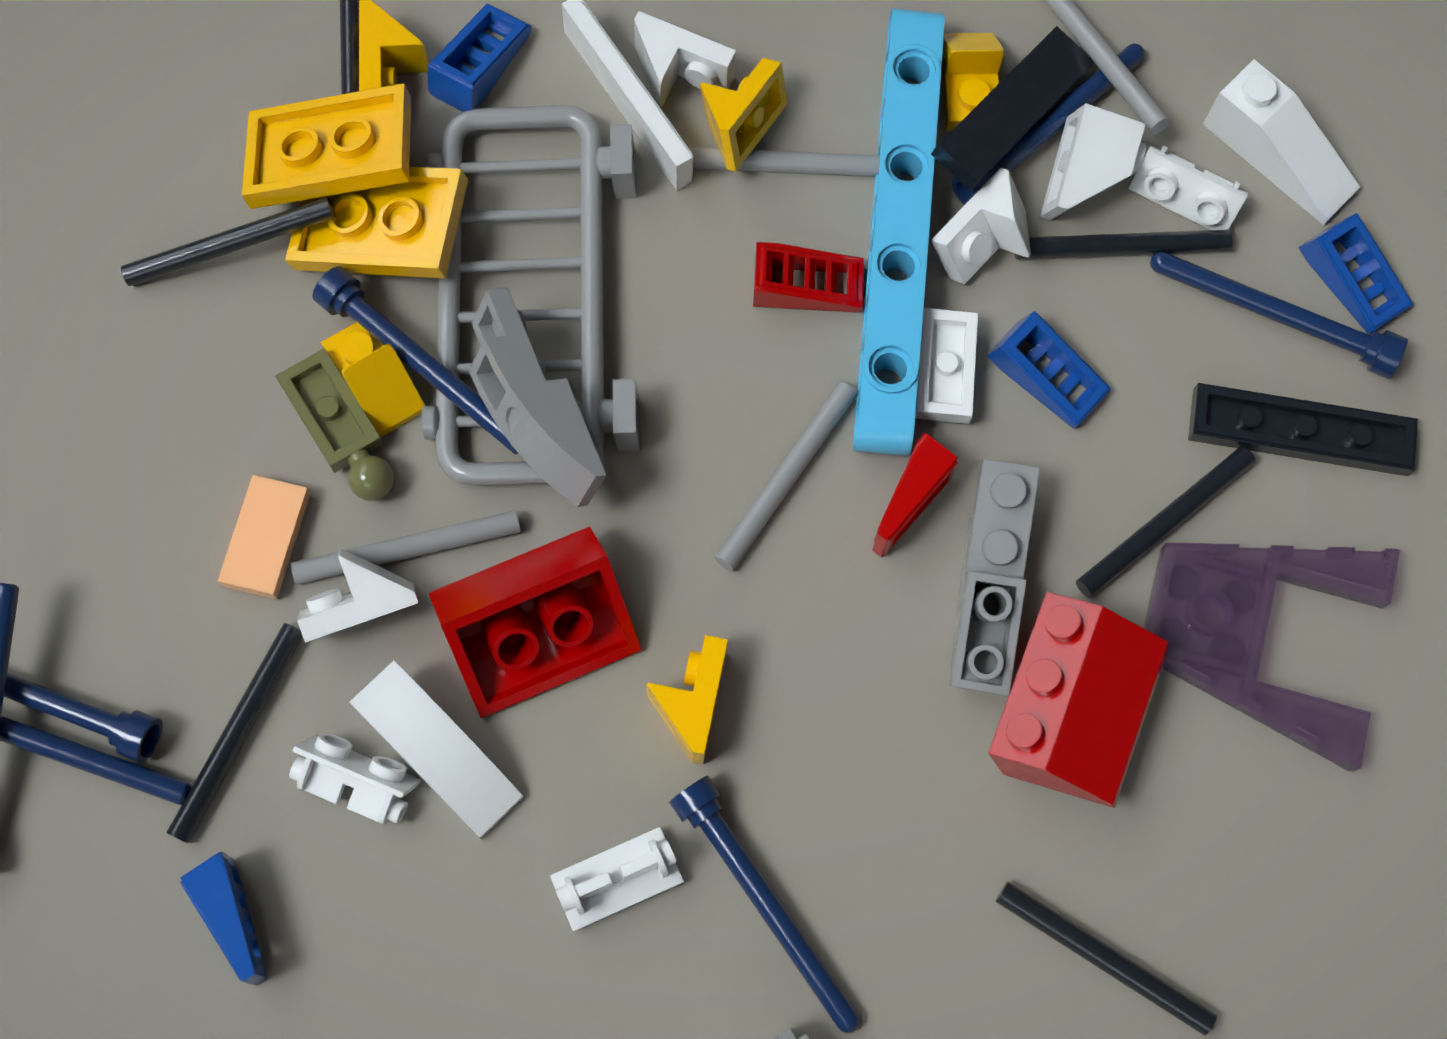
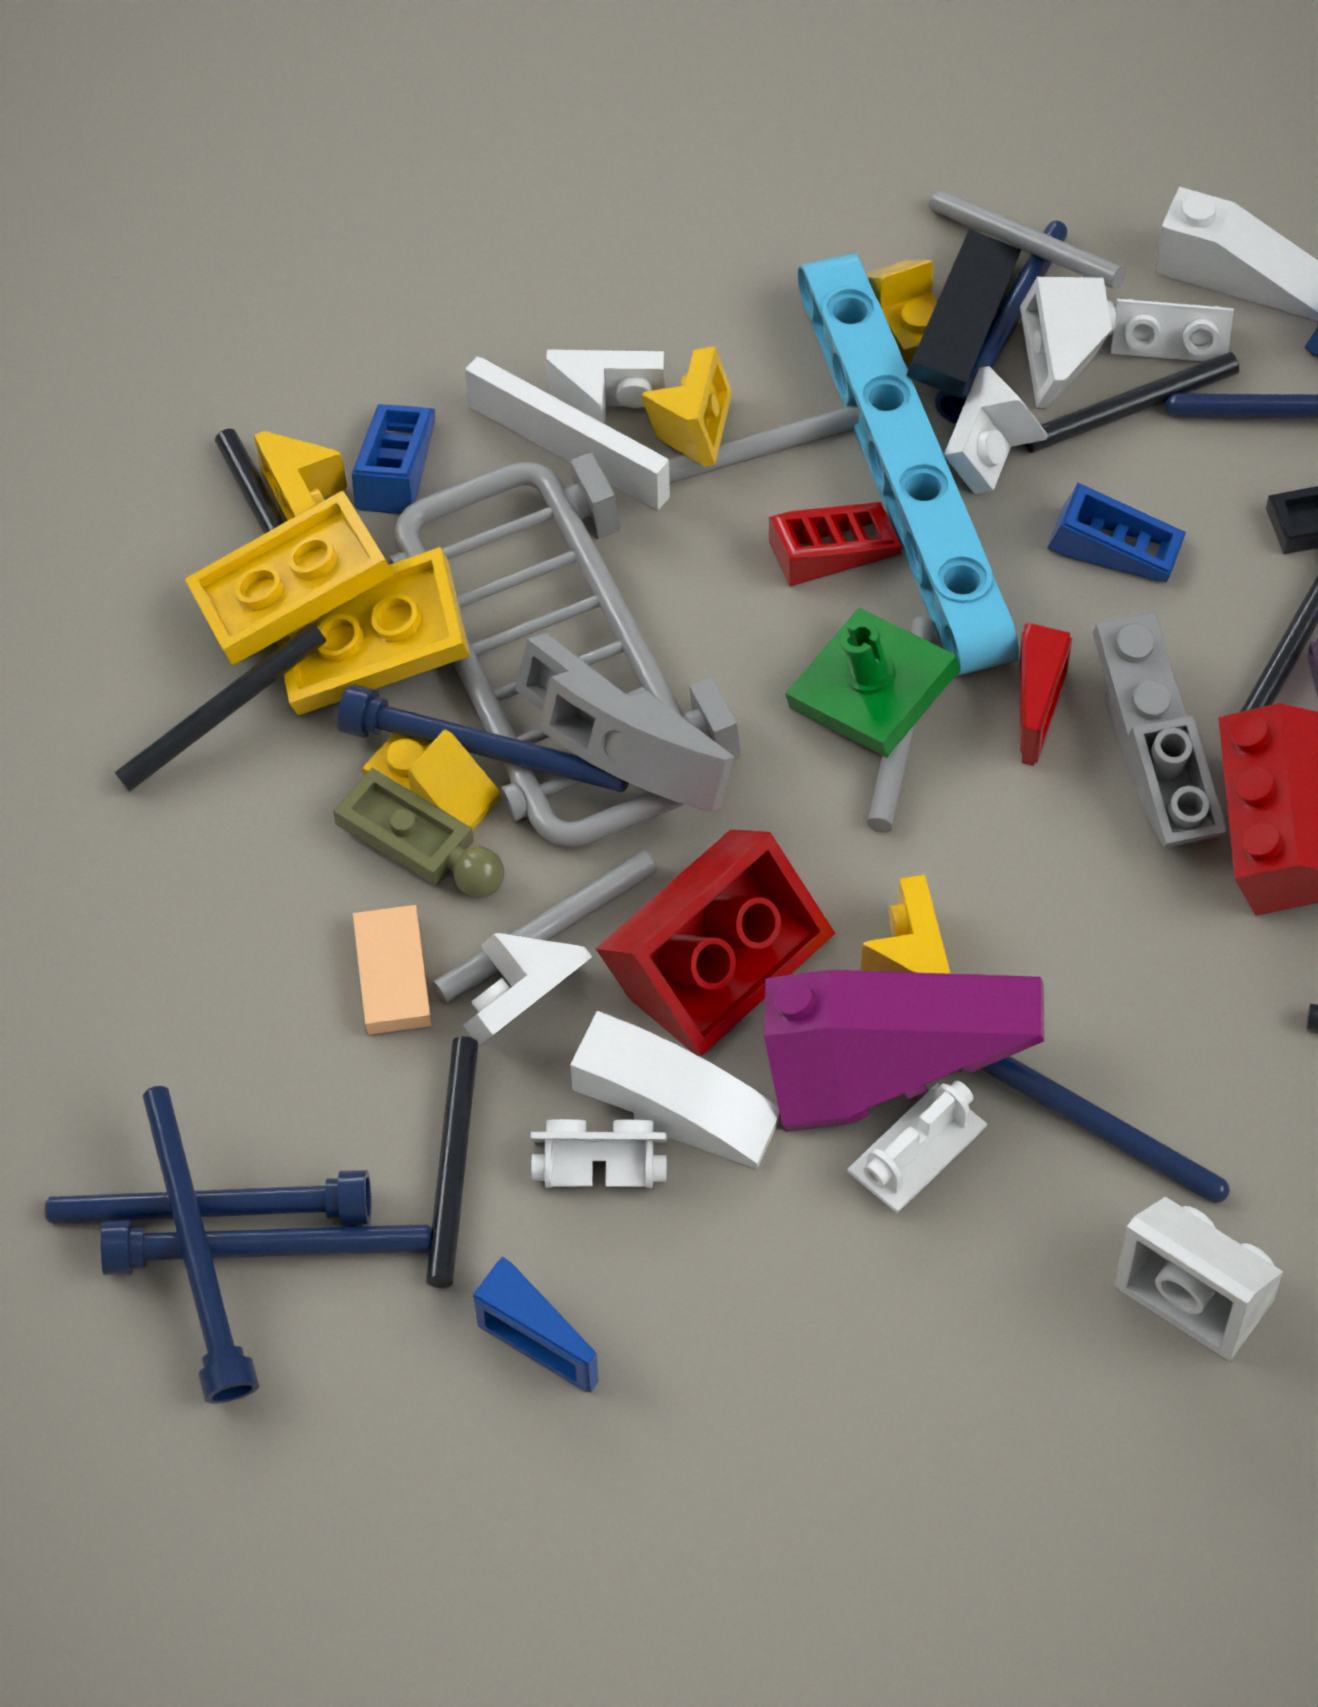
camera: 15 degrees left, 15 degrees down
white plate [915,308,978,424] -> none
none -> magenta wedge [764,970,1045,1132]
none -> green tile [785,608,960,758]

